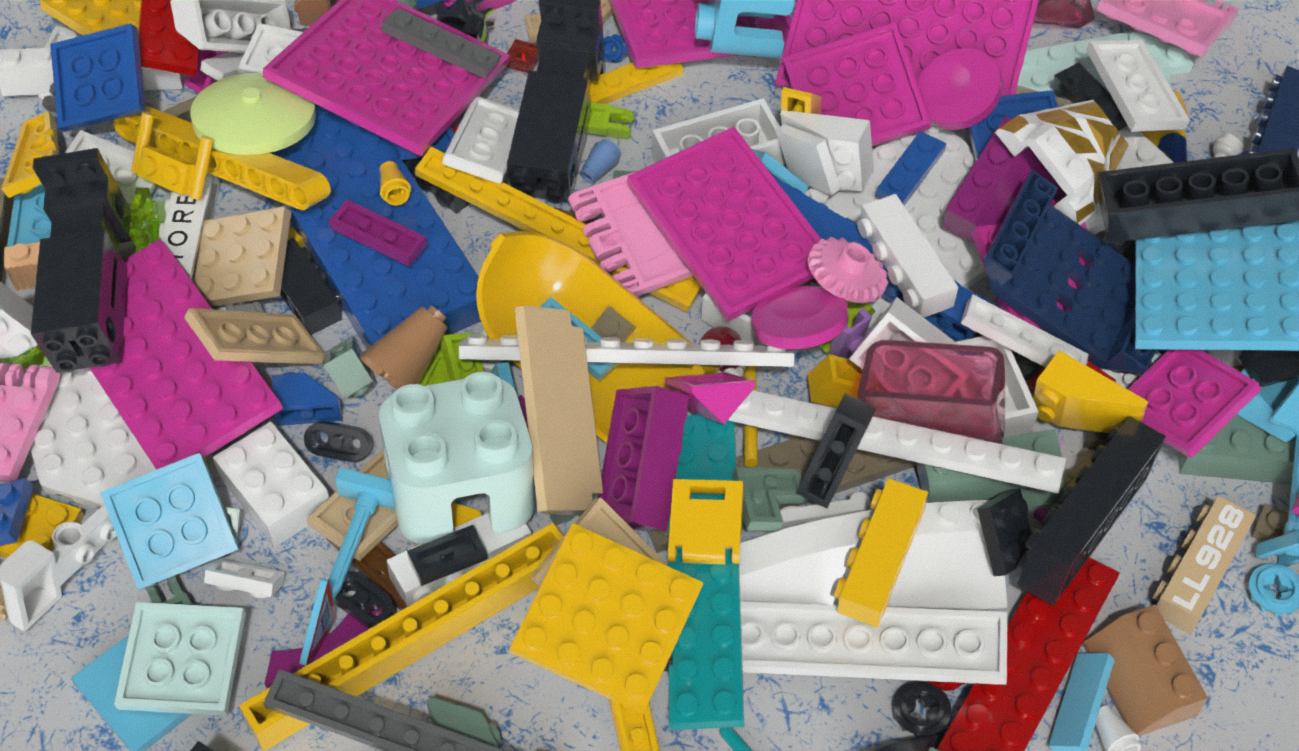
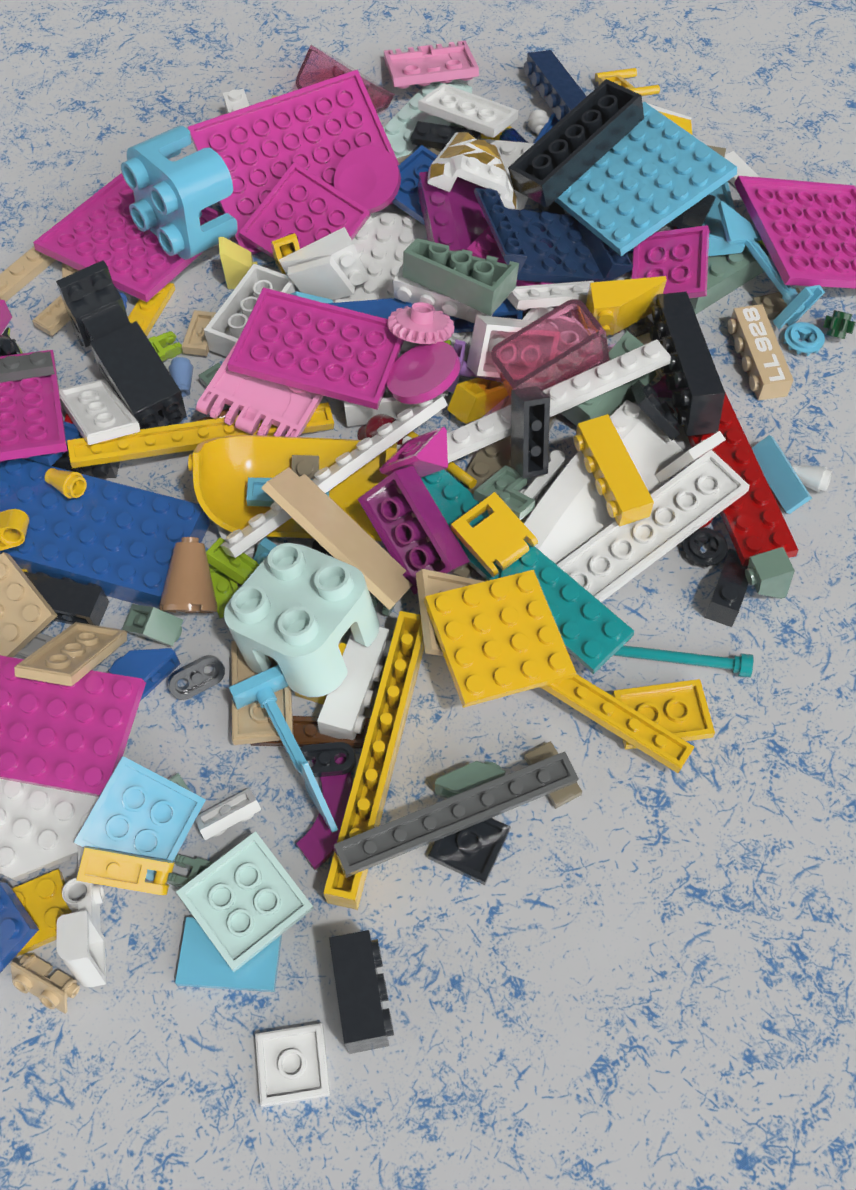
camera: 40 degrees left, 5 degrees up
white brick [213,421,329,547] -> none
magenta plate [329,200,427,266] -> none
black plate [407,525,487,586] -> none
clear red plate [506,39,539,73] -> none
blue plate [875,131,947,206] -> none
medium nougat slope [1083,604,1208,736] -> none
none -> yellow plate [76,846,175,895]
none -> tan plate [182,310,216,356]
none -> light yellow slope [218,237,258,289]
none -> sand green wedge [402,238,519,316]
none -> white tile [655,431,726,483]

